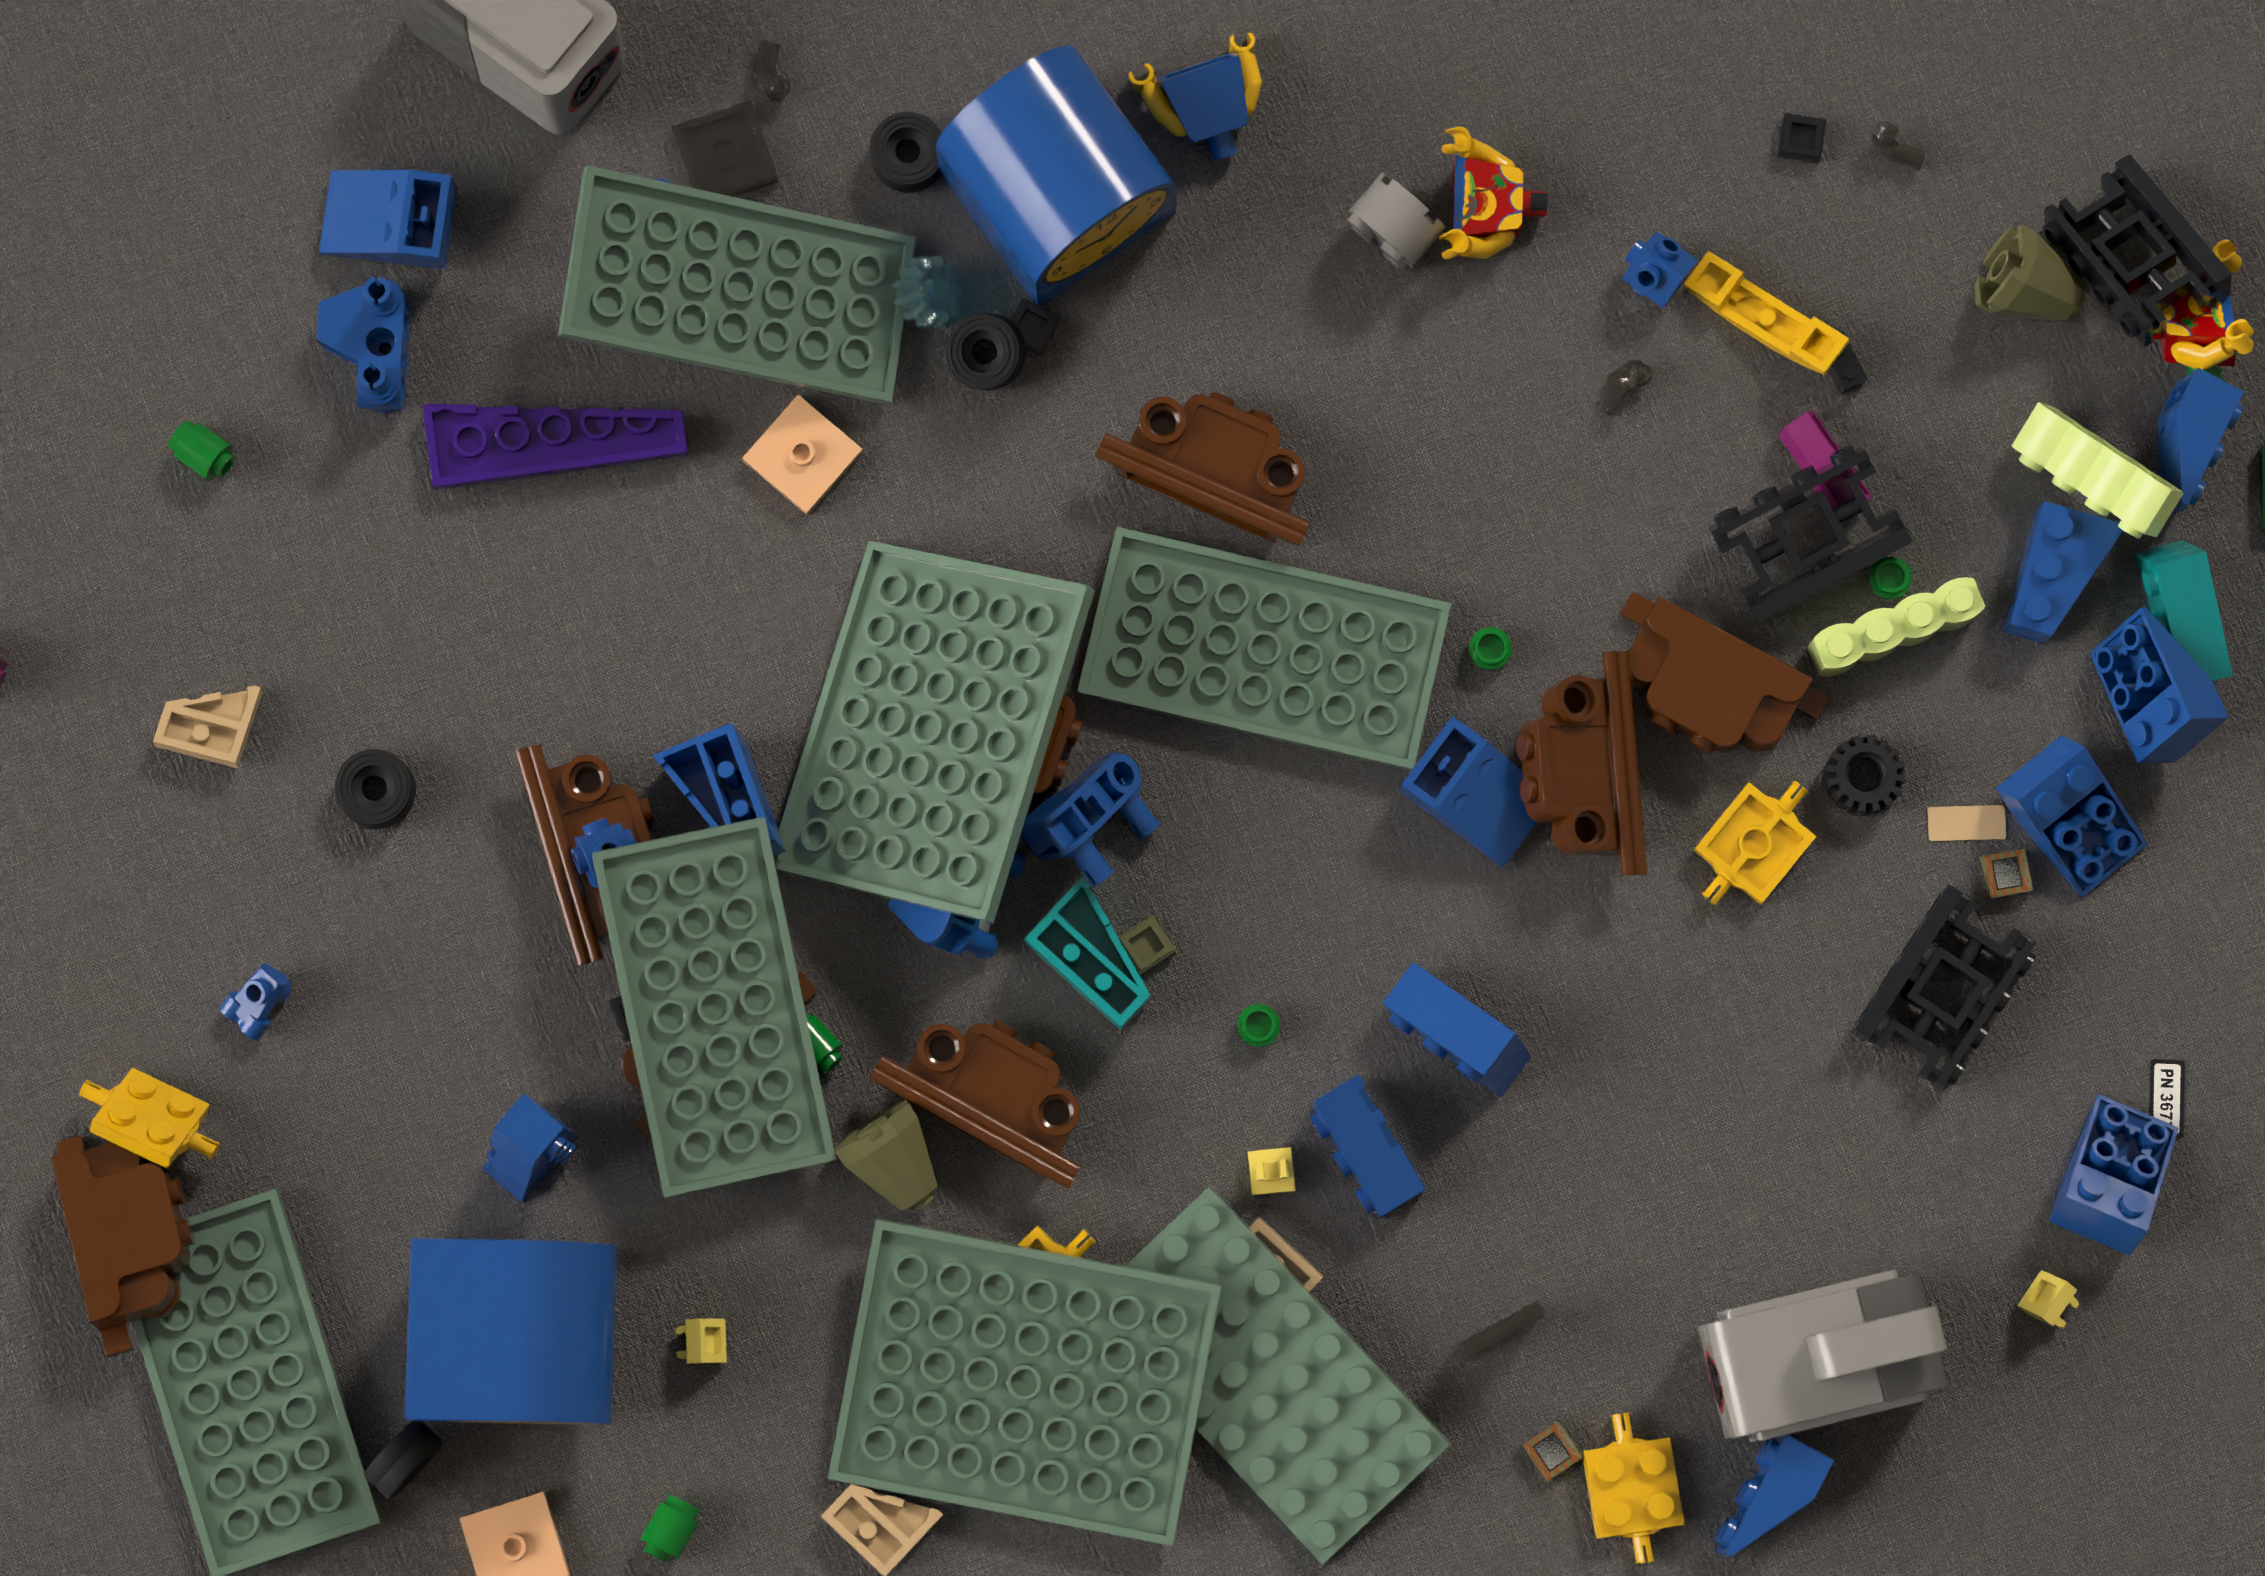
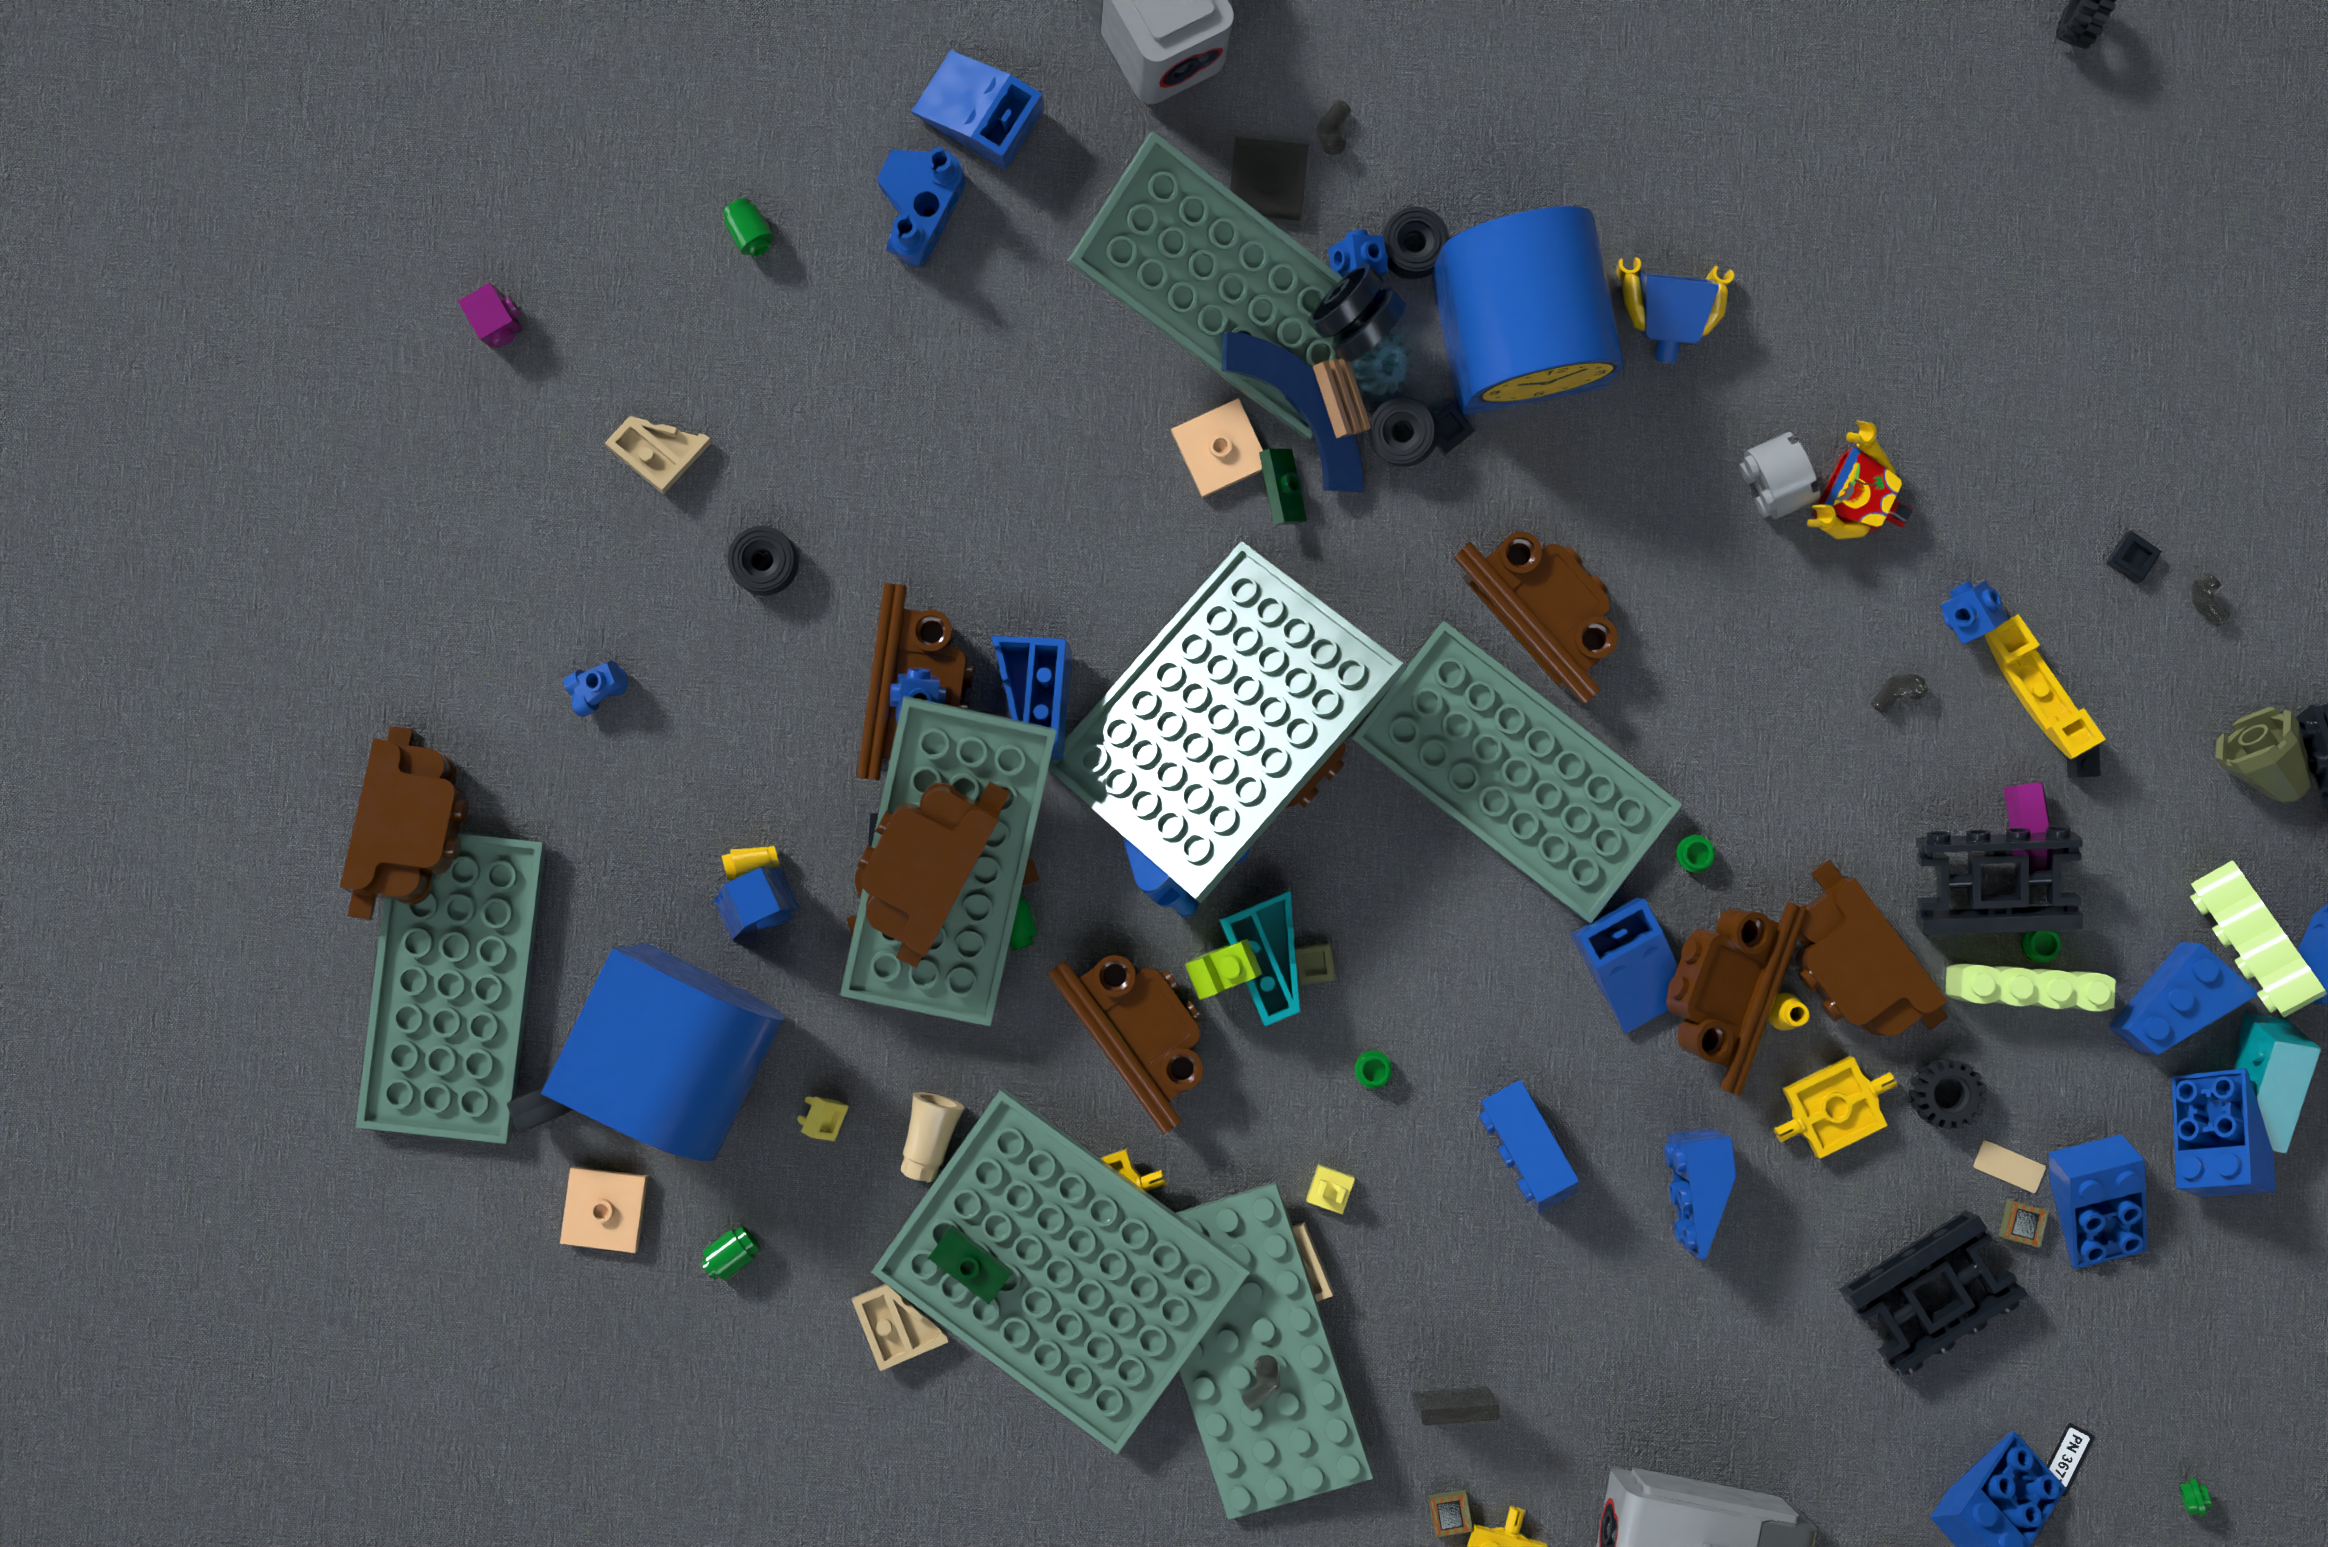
camera: 25 degrees right, 5 degrees up
yellow plate [79,1067,220,1169] -> none
dark purple wing [422,404,689,490] -> none
olive cone [834,1099,937,1212] -> none
blue piece [1021,750,1161,887] -> none
blue wedge [1309,1074,1426,1219] -> none
none -> yellow cone [722,846,780,882]
none -> reddish brown brick [857,781,1010,968]
none -> tan plant [901,1092,965,1182]
none -> dark green plate [928,1225,1013,1304]
none -> lime brick [1184,939,1262,1000]
none -> dark blue tile [1222,332,1363,492]
none -> clear smoke arm [1241,1355,1280,1411]
none -> dark green plate [1259,448,1307,525]
none -> black wheel [1308,263,1406,362]
none -> medium nougat tile [1313,359,1371,438]
none -> blue brick [1328,230,1388,278]
none -> blue slope [1664,1129,1736,1260]
none -> yellow cone [1769,993,1809,1031]

